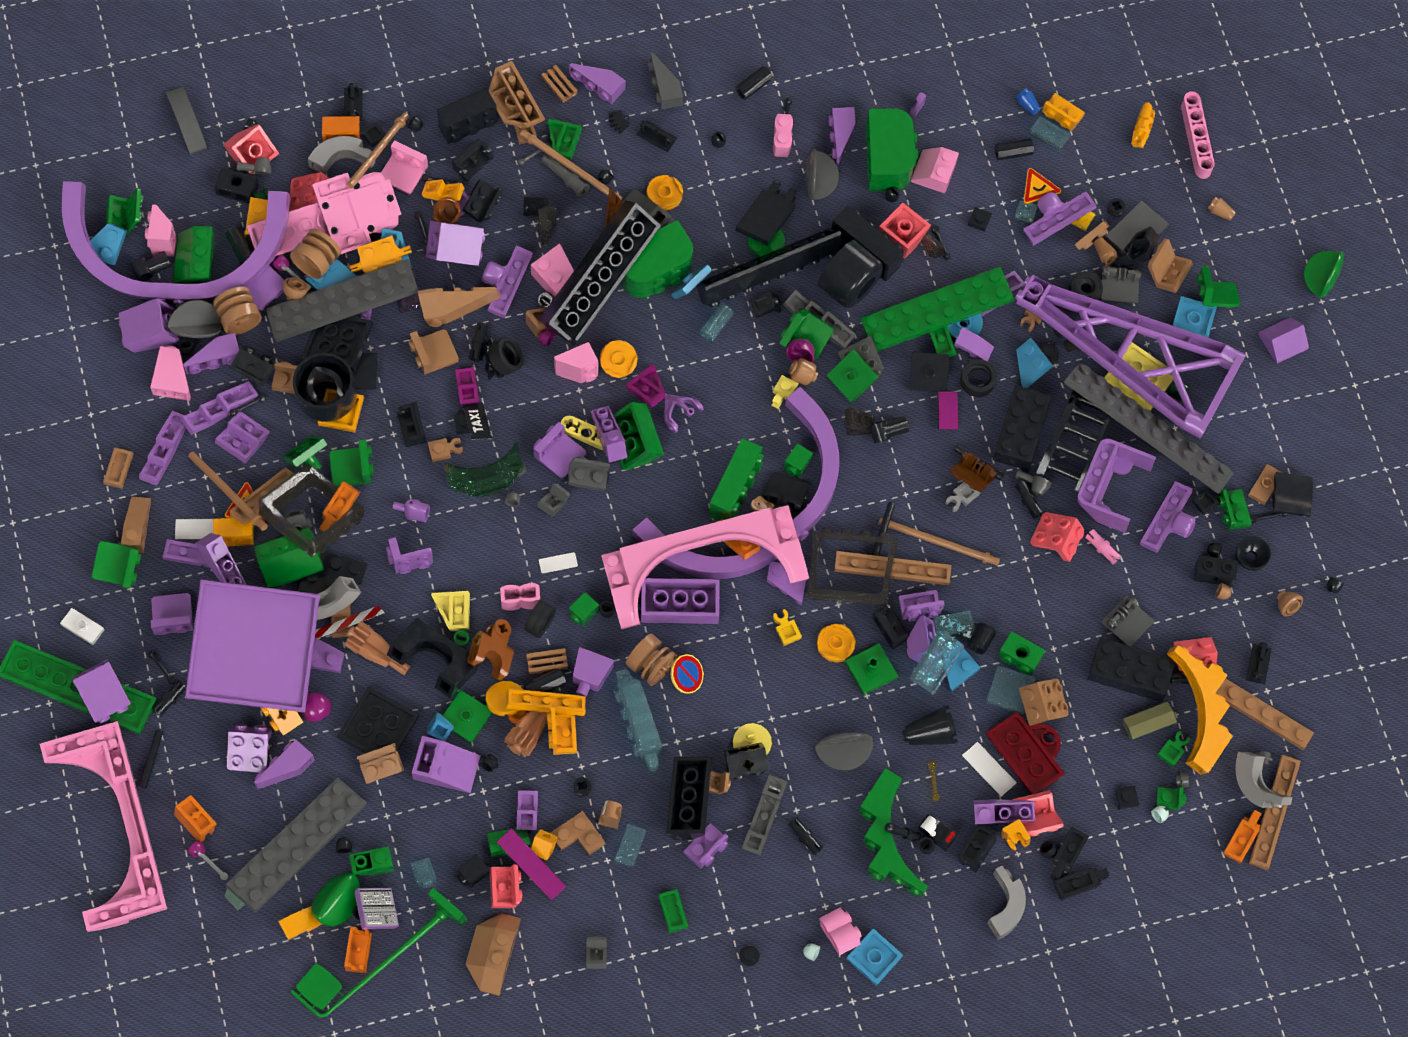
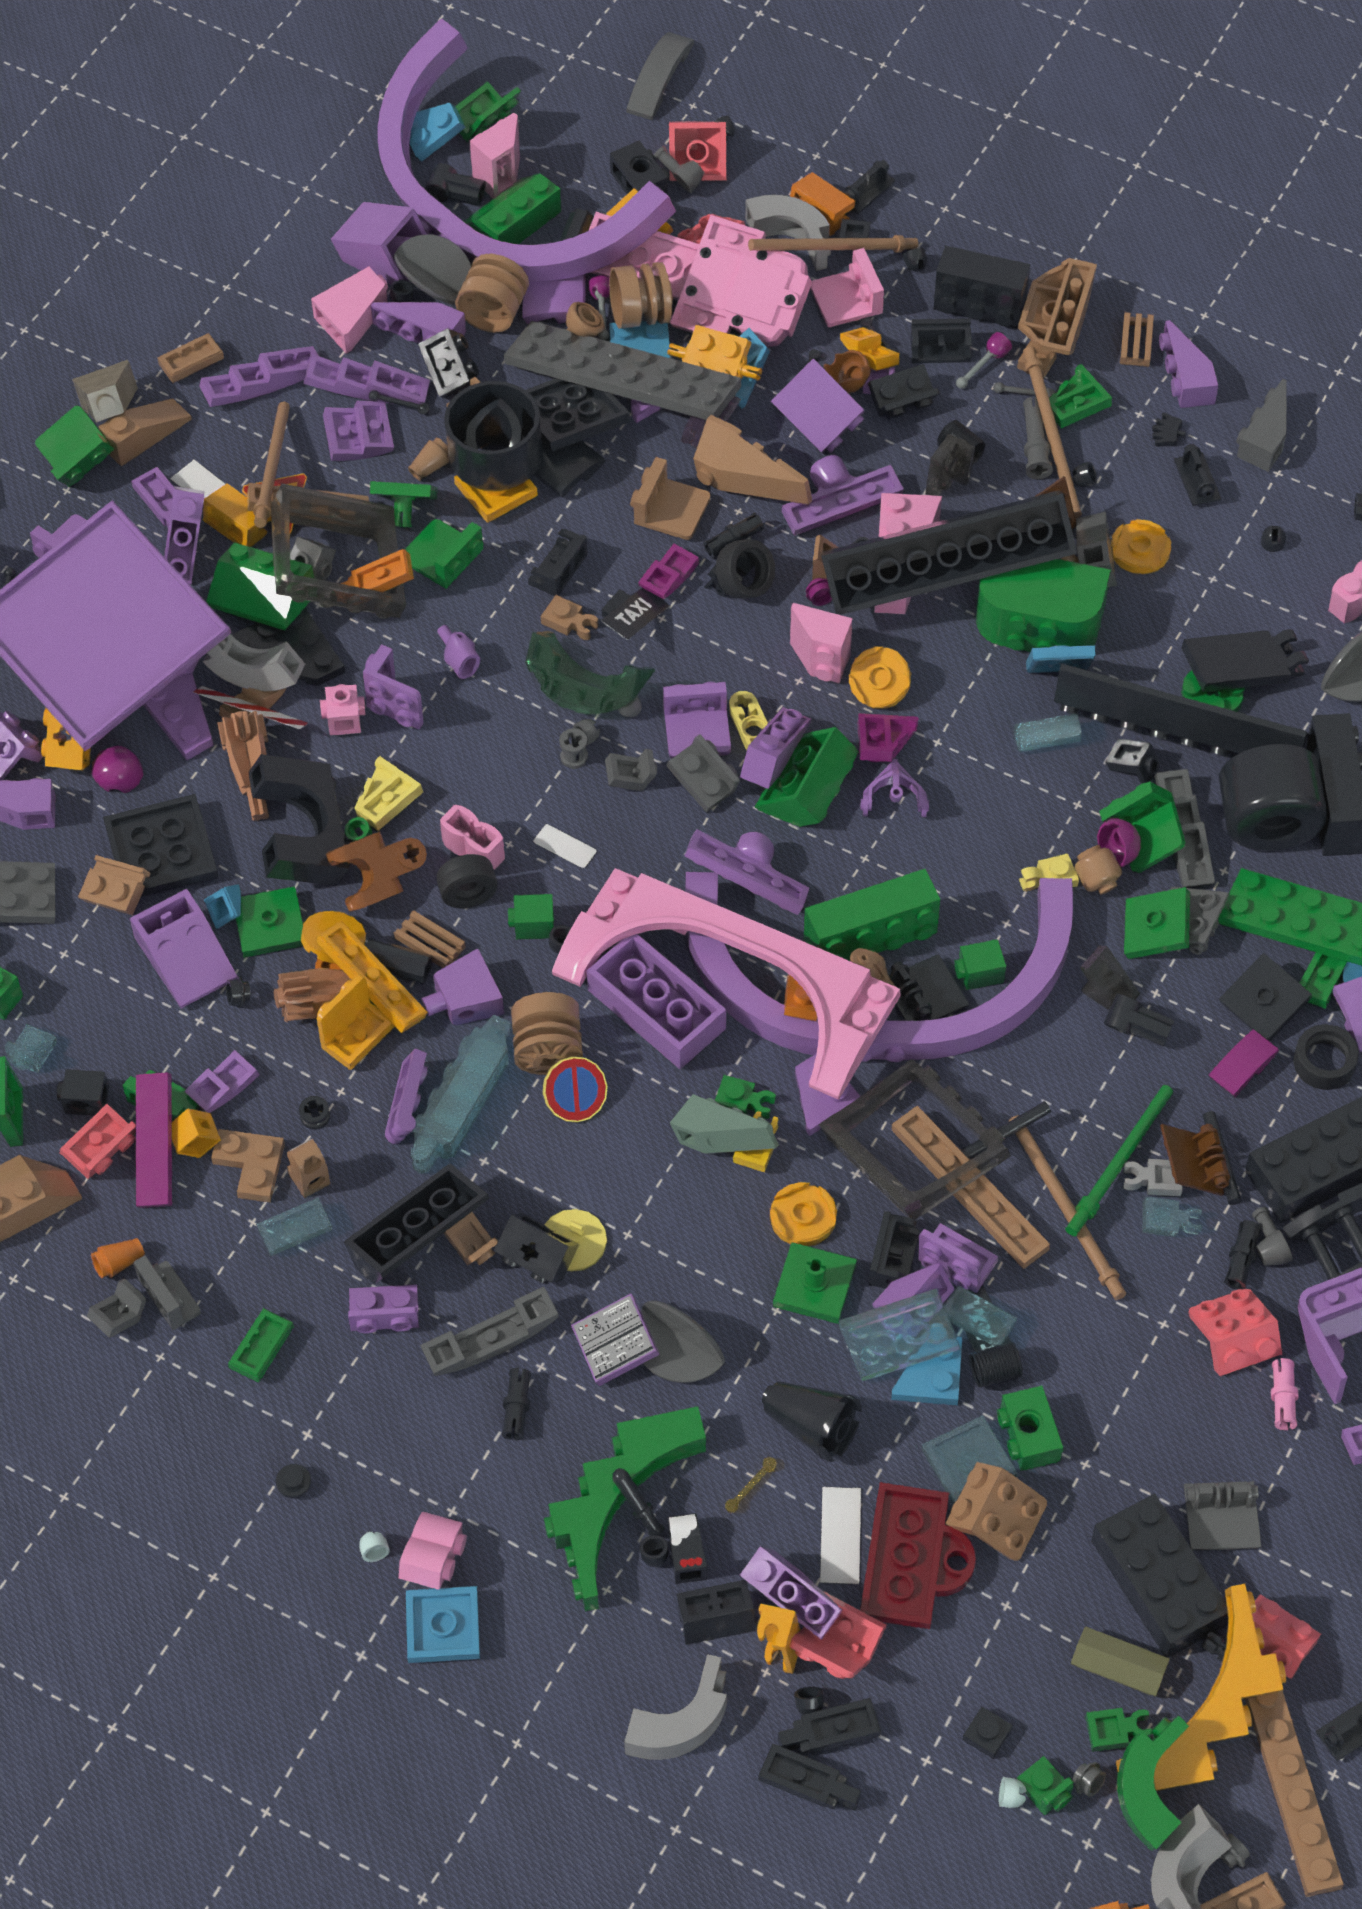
camera: 50 degrees right, 10 degrees down
none -> dark tan slope [72,360,138,422]
none -> orange cone [91,1238,145,1278]
none -> dark grey bracket [133,1255,201,1330]
none -> bright pink brick [320,684,366,736]
none -> medium lavender plate [385,1049,427,1144]
none -> medium nougat cone [408,438,449,481]
none -> dark grey bush [559,728,588,769]
none -> light grey tile [571,1294,660,1386]
none -> sand green slope [670,1094,779,1154]
none -> medium lavender plate [685,829,809,915]
none -> green plate [715,1075,776,1119]
none -> hinge [956,332,1012,389]
none -> green bar [1065,1085,1173,1236]
none -> green arch [1117,1716,1189,1851]
none -> clear light blue plate [1142,1196,1202,1237]

